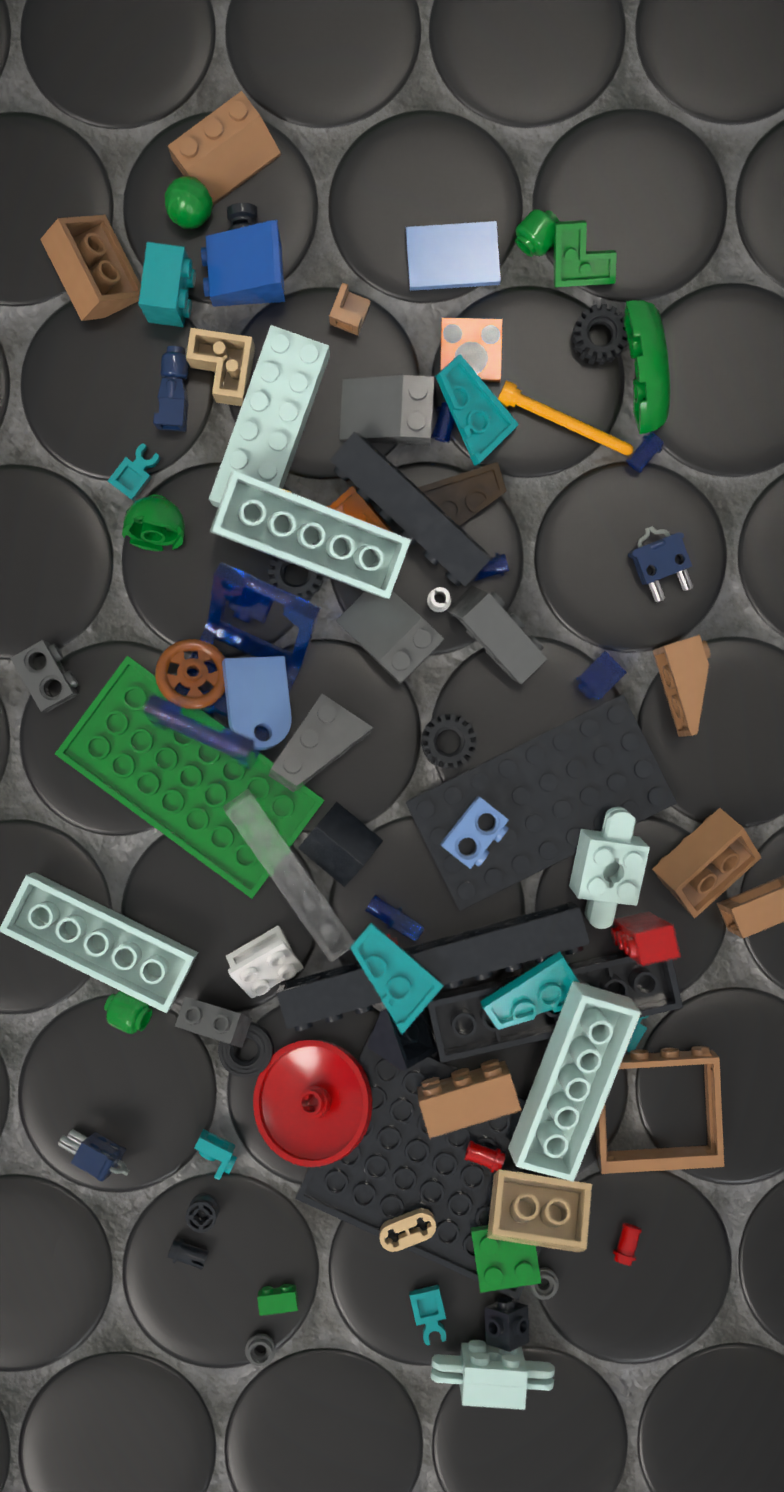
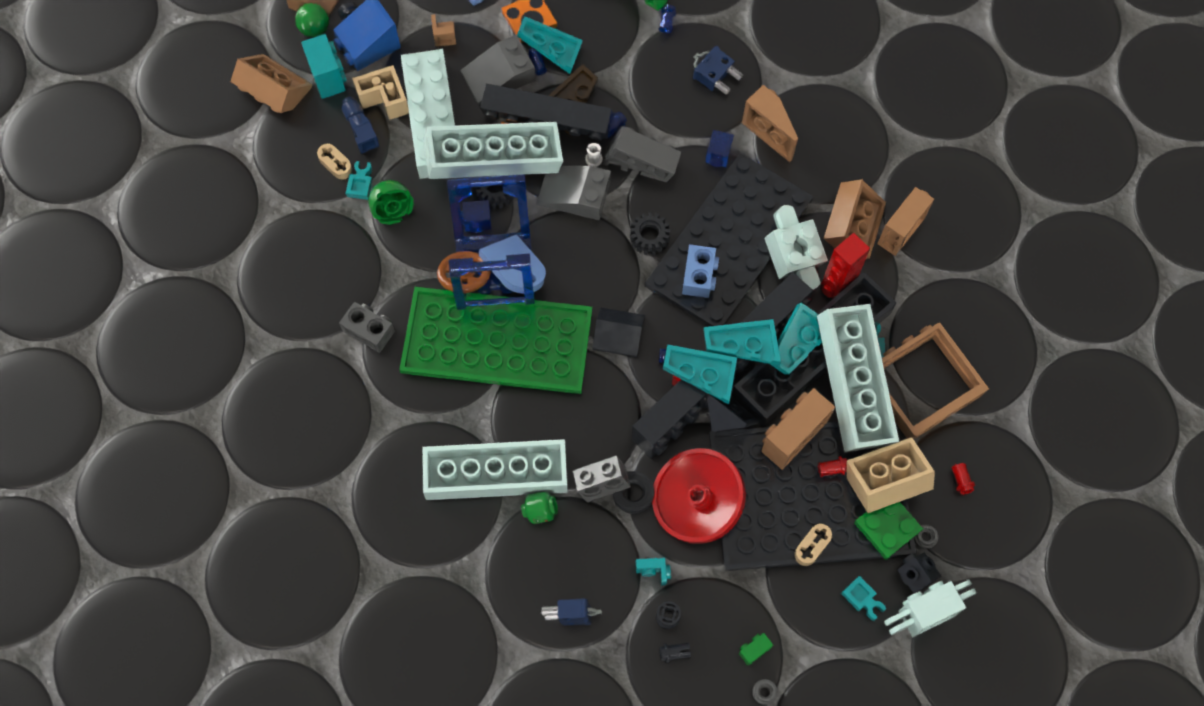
camera: 30 degrees left, 20 degrees down
clear brick [223,789,354,962] -> none
white bracket [226,925,303,998] -> none
dark grey wedge [268,694,374,792] -> none
light orange piece [498,380,634,456] -> none
none -> tan beam [317,144,353,180]
none -> teal wing [703,319,781,365]

